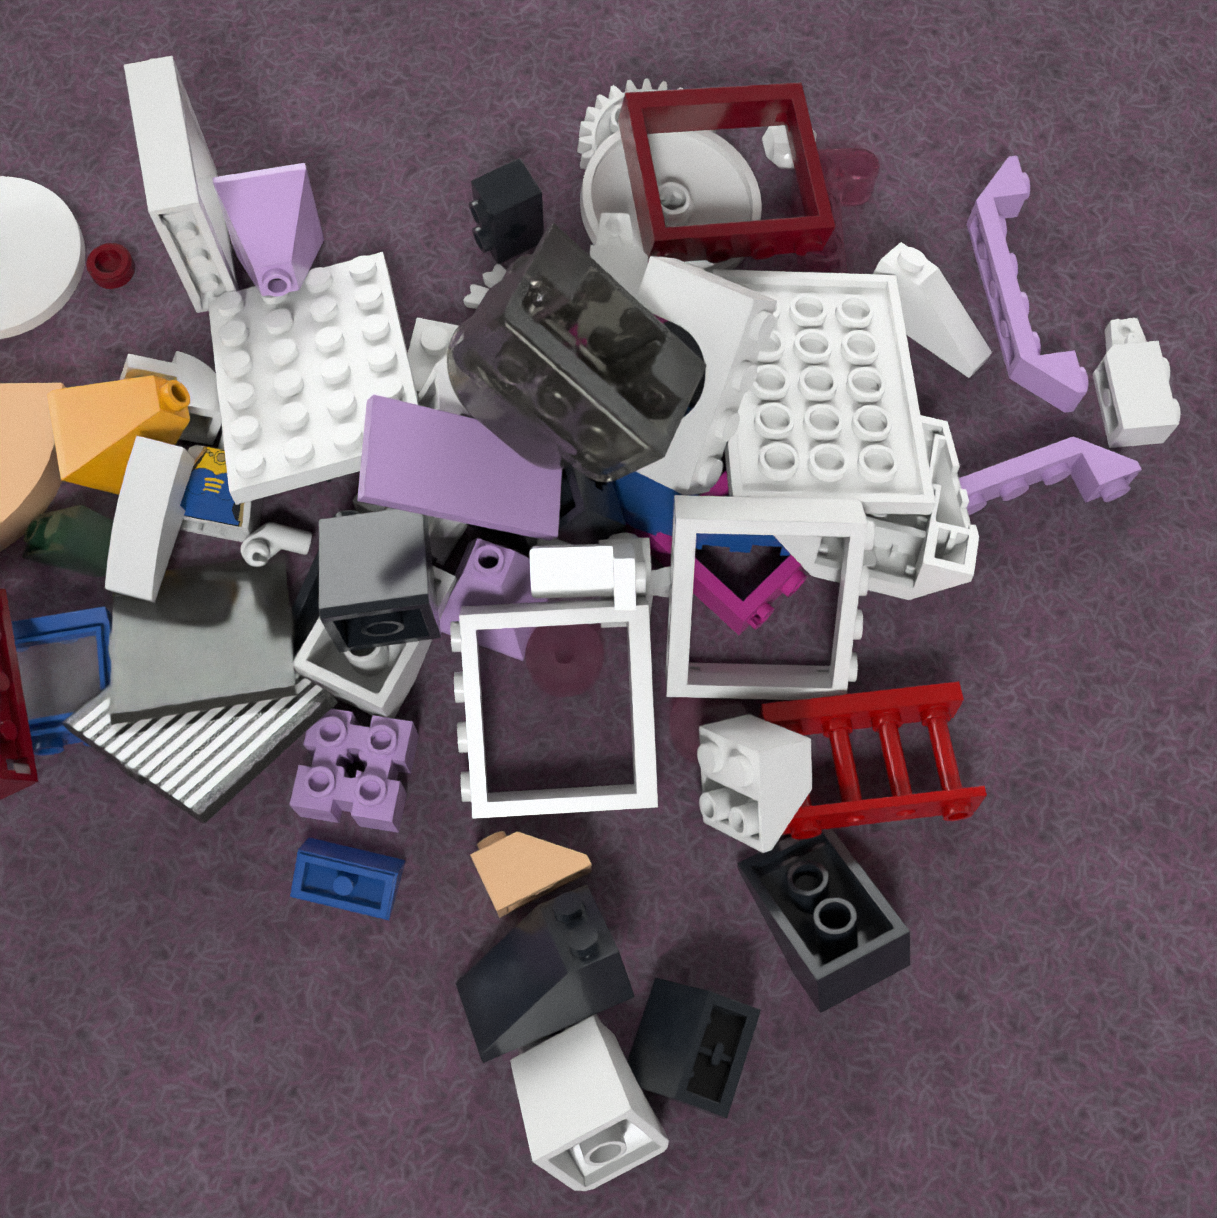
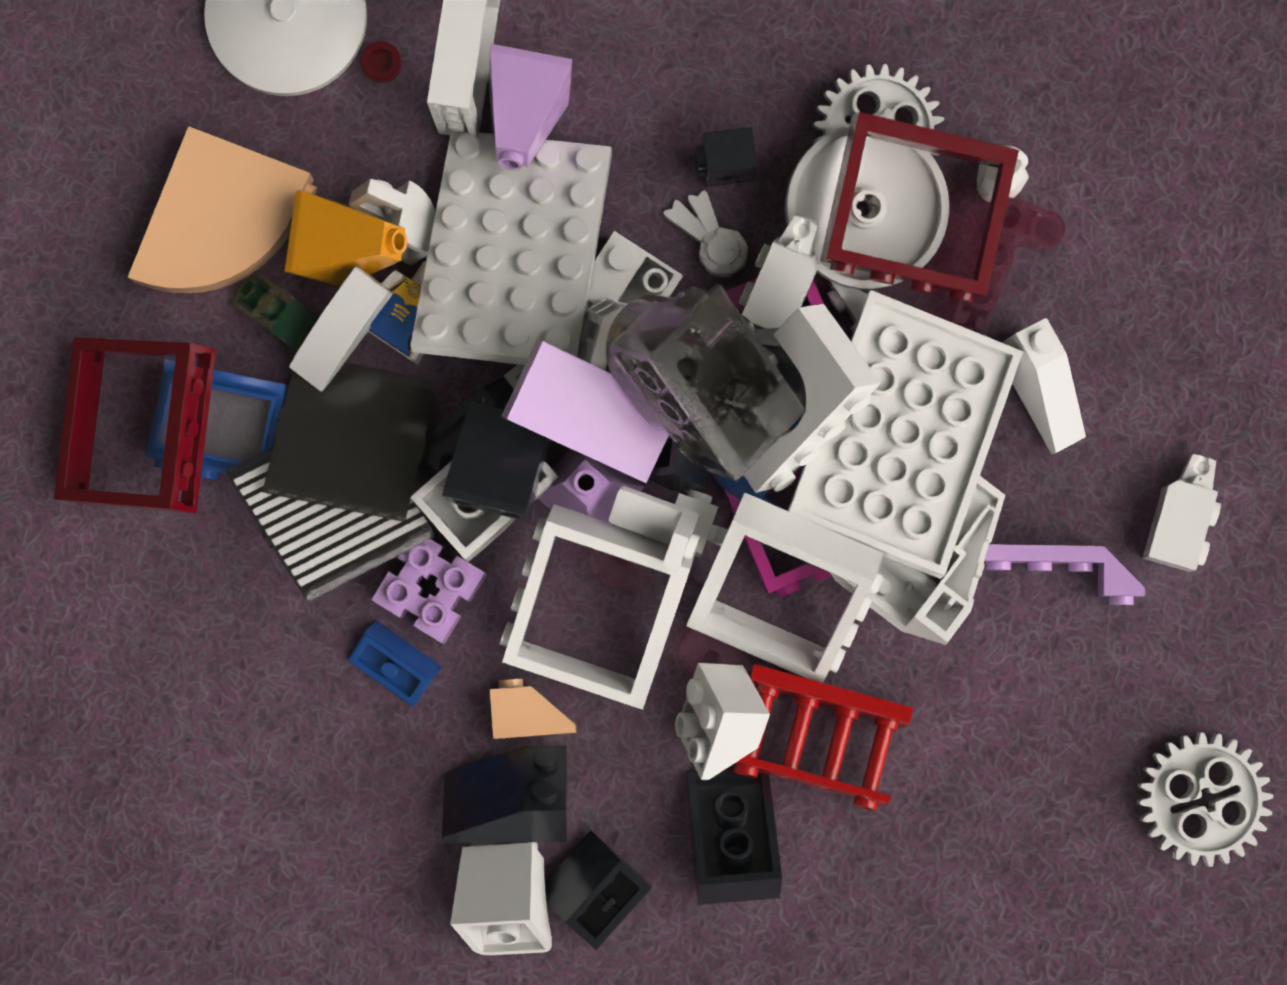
camera: 25 degrees right, 15 degrees up
white arm [241,522,312,567] -> none
lavender slope [966,156,1088,412] -> none

